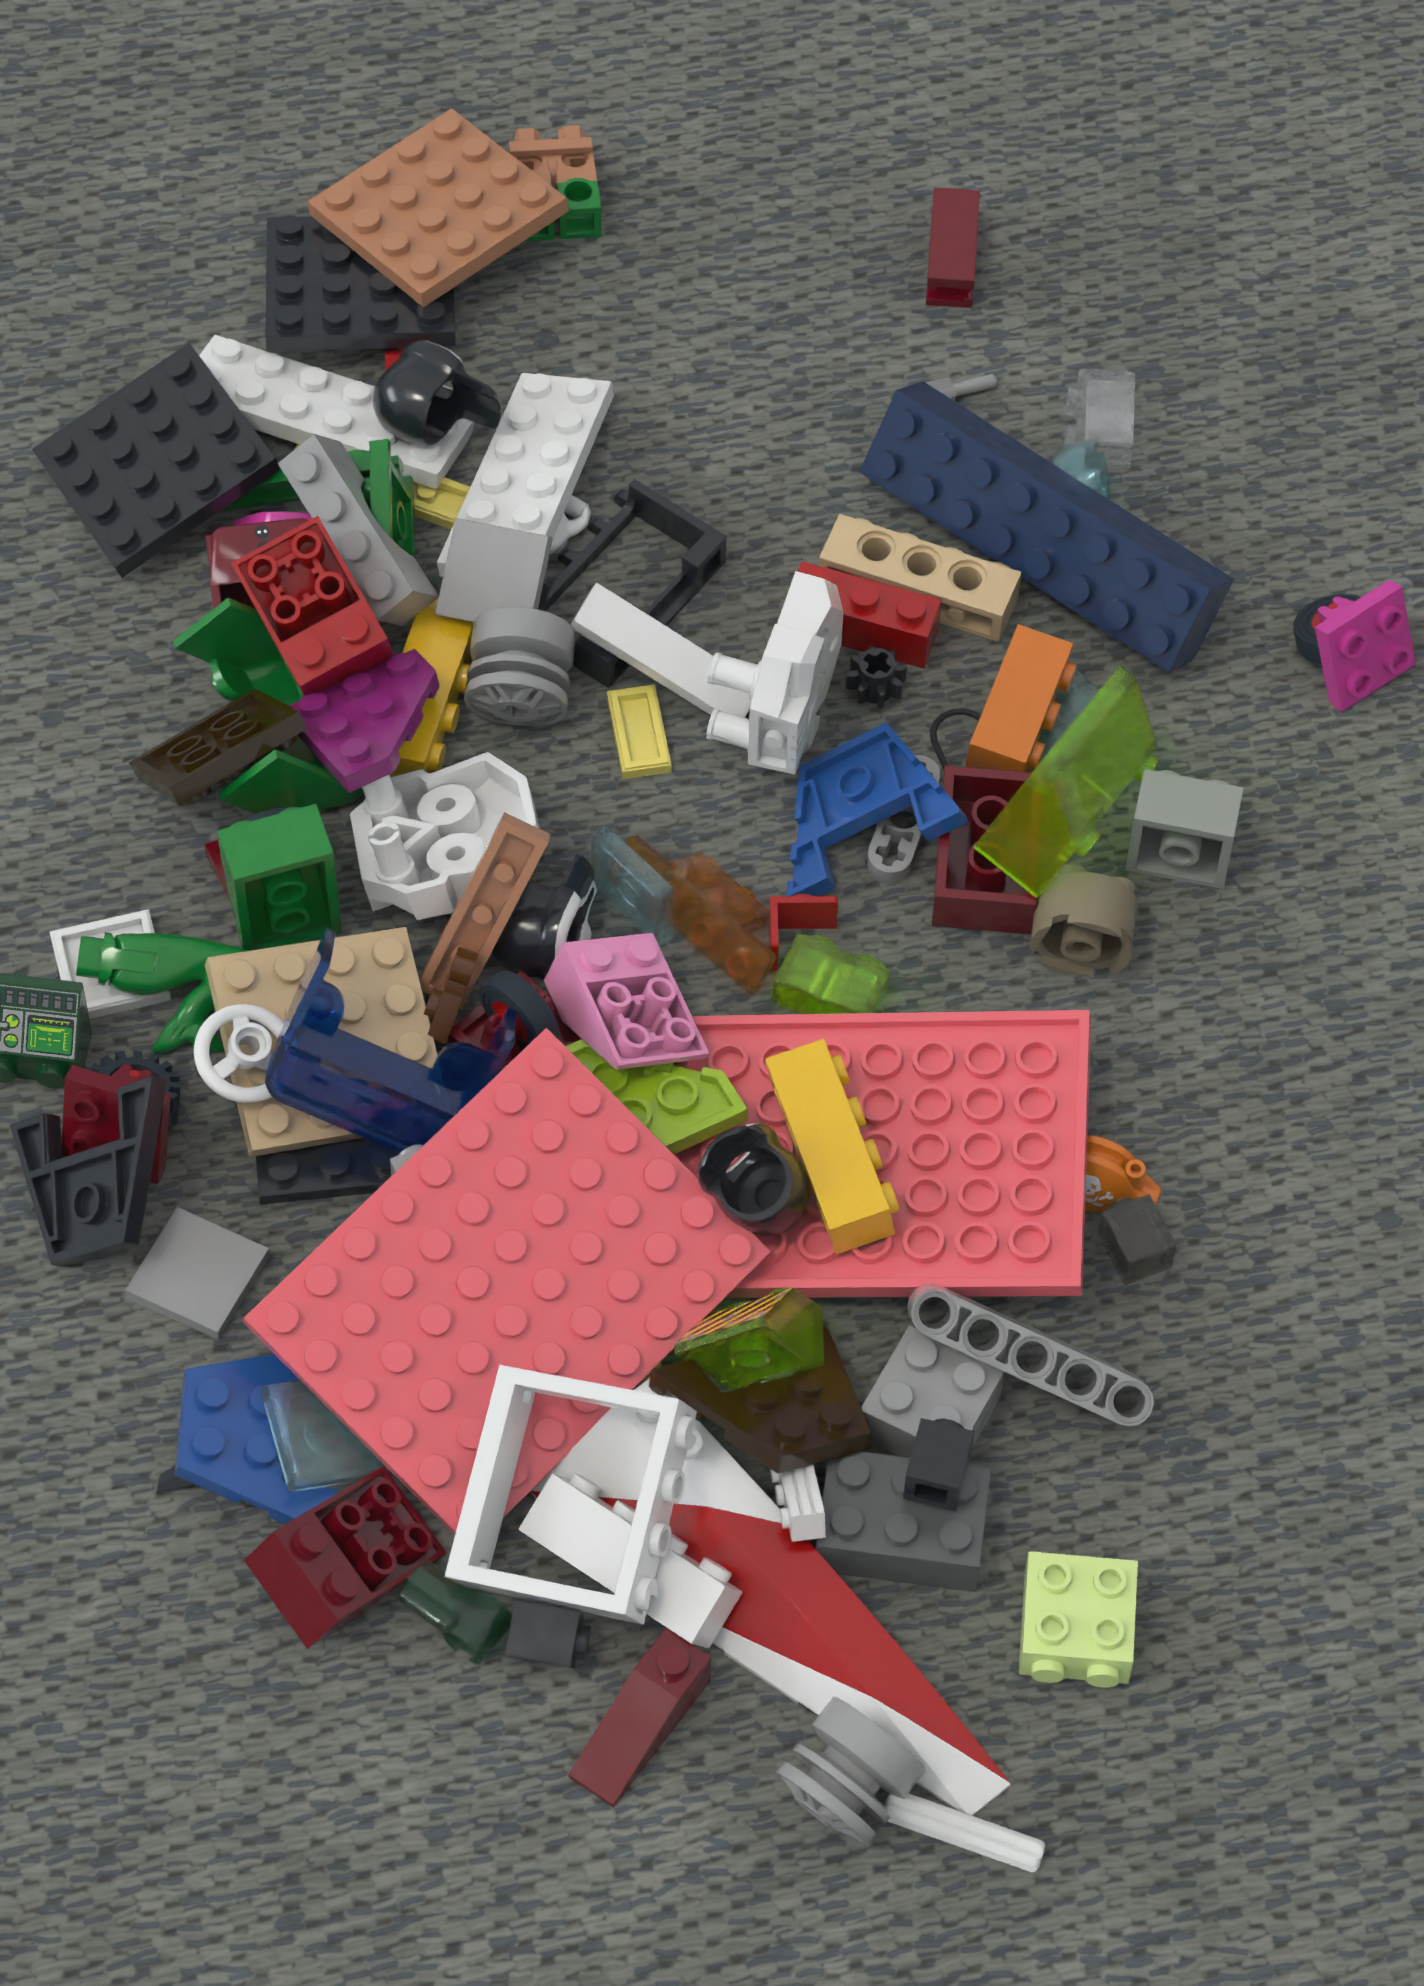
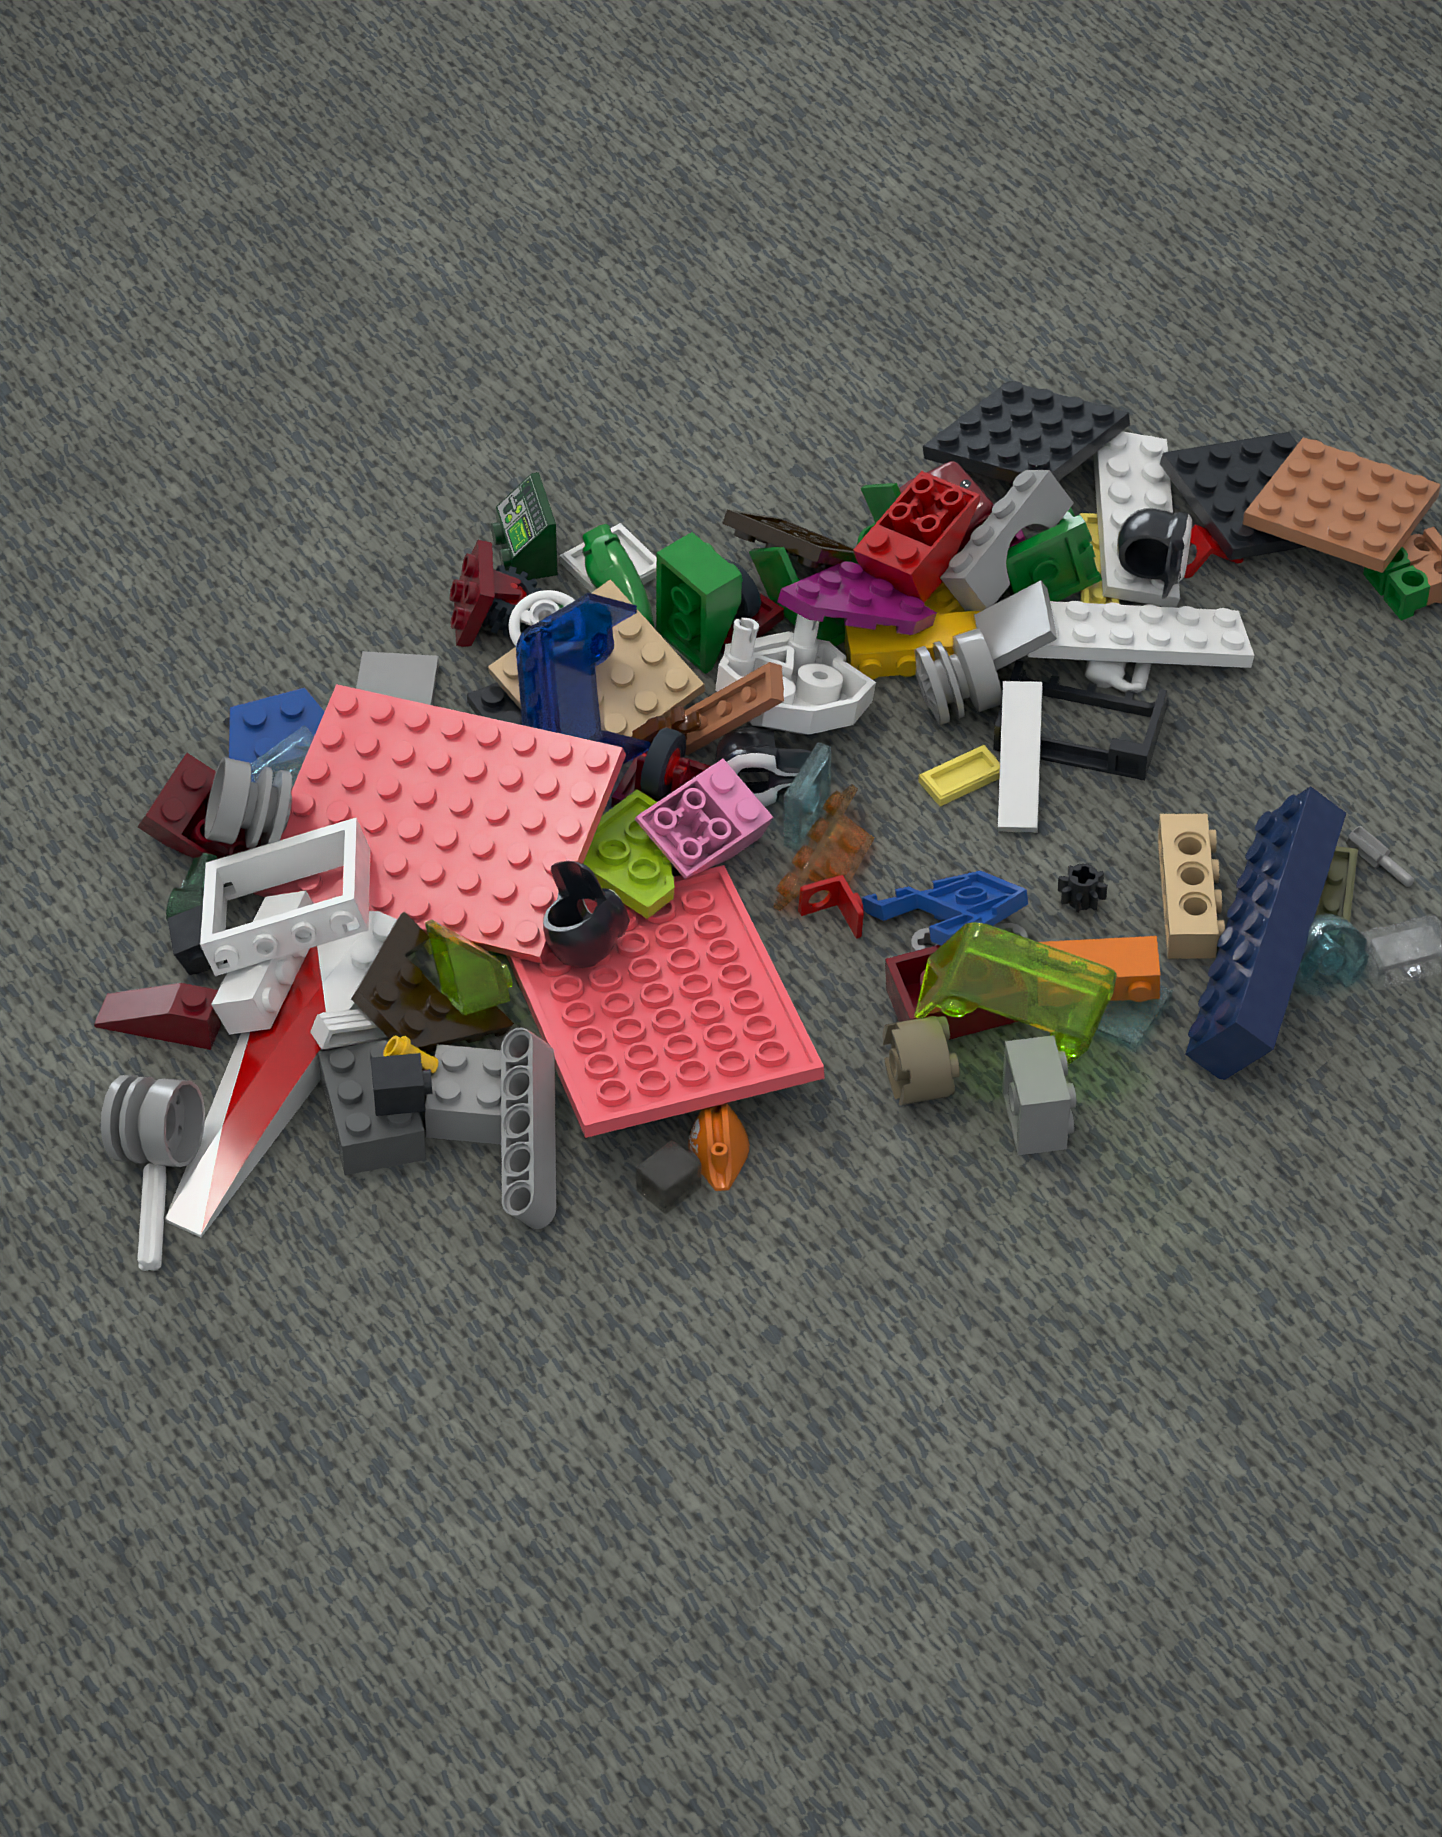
camera: 70 degrees right, 10 degrees down
black wing [10,1076,167,1267] -> none
white brick [706,571,843,774] -> none
yellow brick [765,1038,900,1255] -> none
clear neon green brick [771,934,891,1014] -> none
red brick [798,561,942,669] -> none
yellowish green brick [1019,1551,1138,1688] -> none
dark pink plate [1293,579,1416,712] -> none
none -> light grey wheel [204,757,292,849]
none -> yellow pin [383,1036,439,1074]

